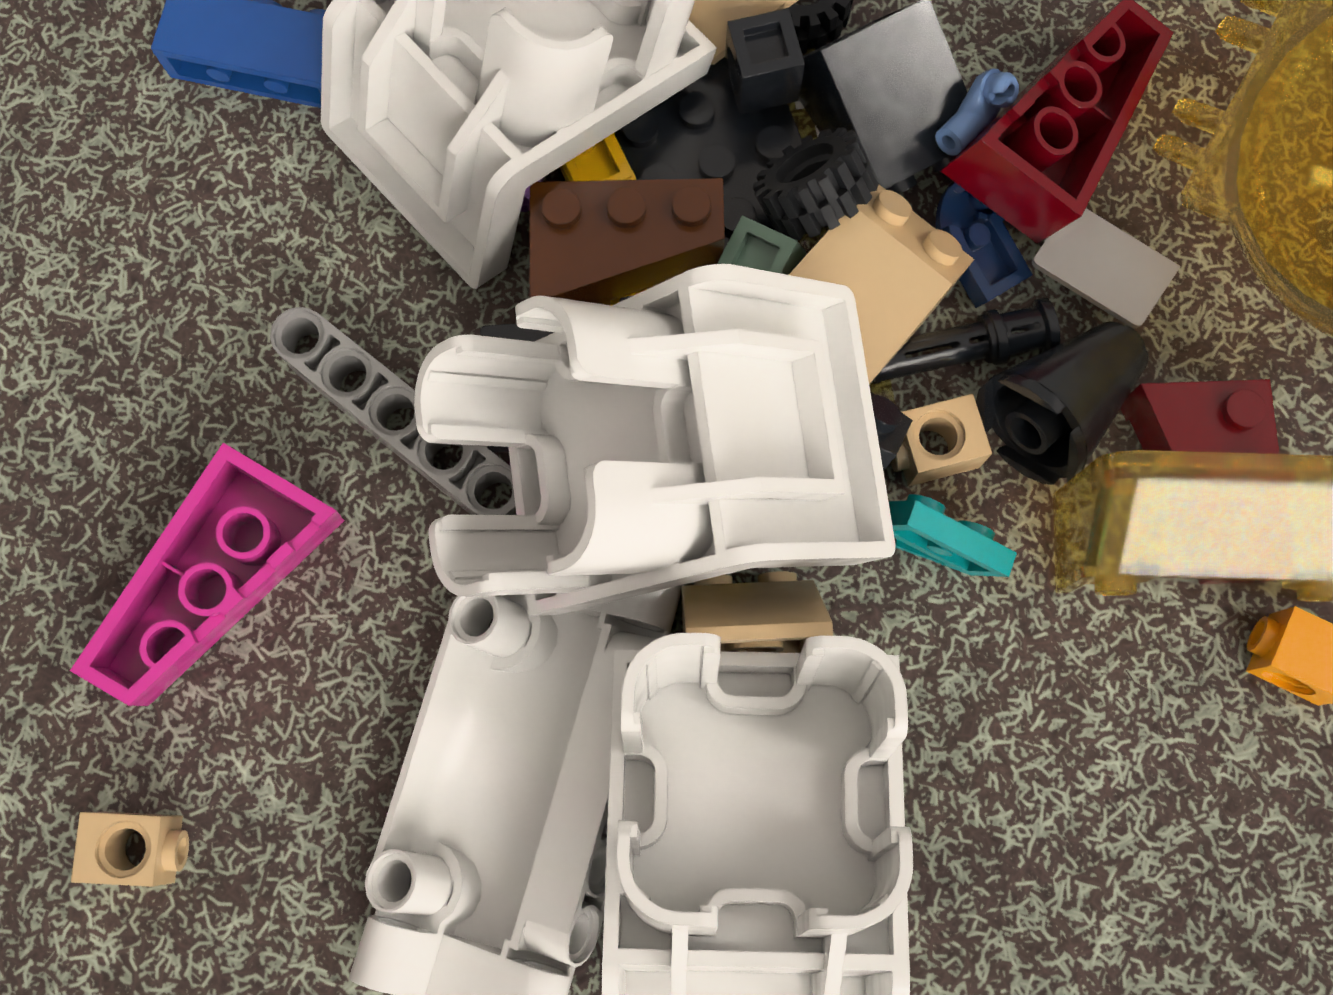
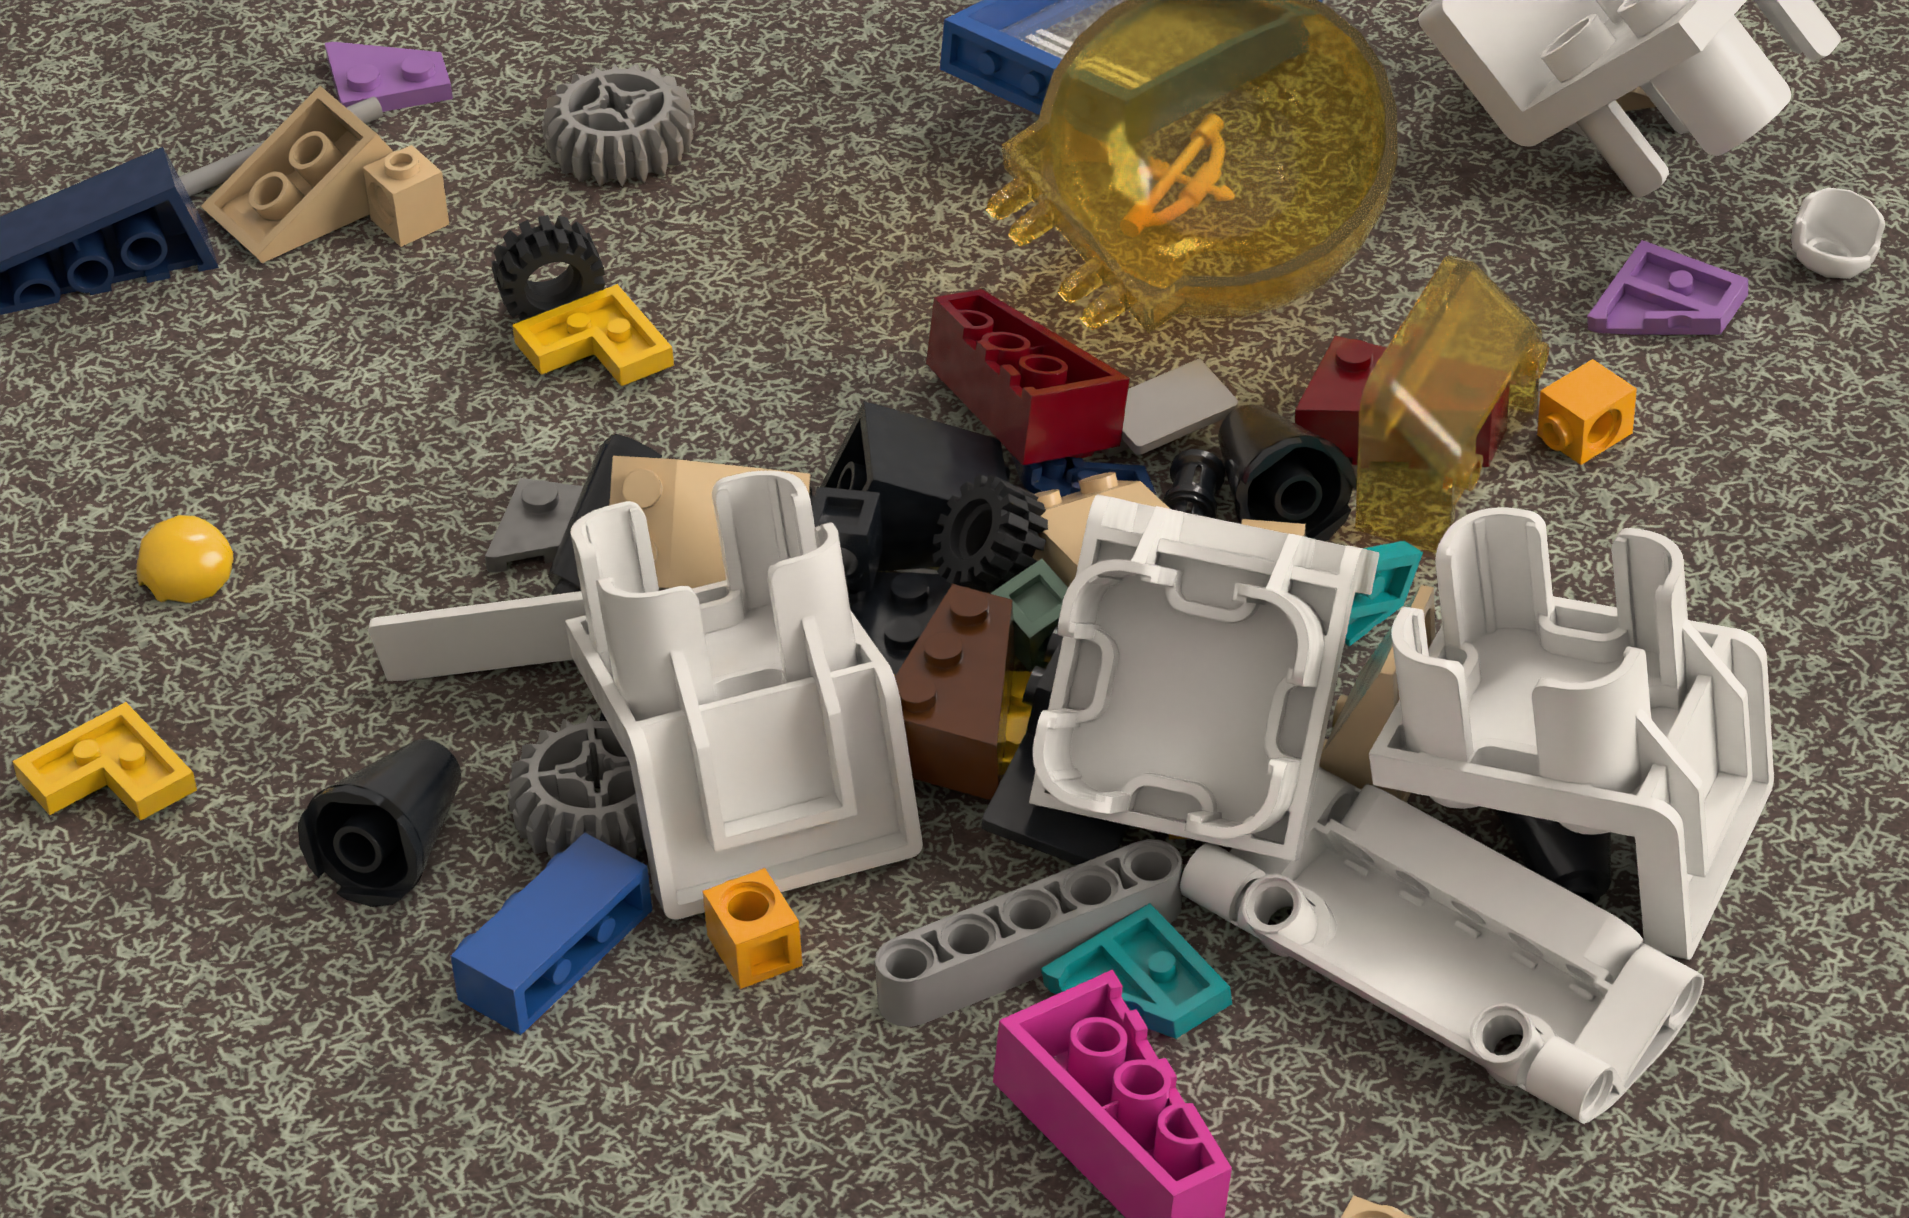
camera: 65 degrees left, 35 degrees down
medium blue arm [935,69,1019,156] -> none
none -> light orange brick [702,868,803,989]
none -> teal wing [1041,903,1232,1039]

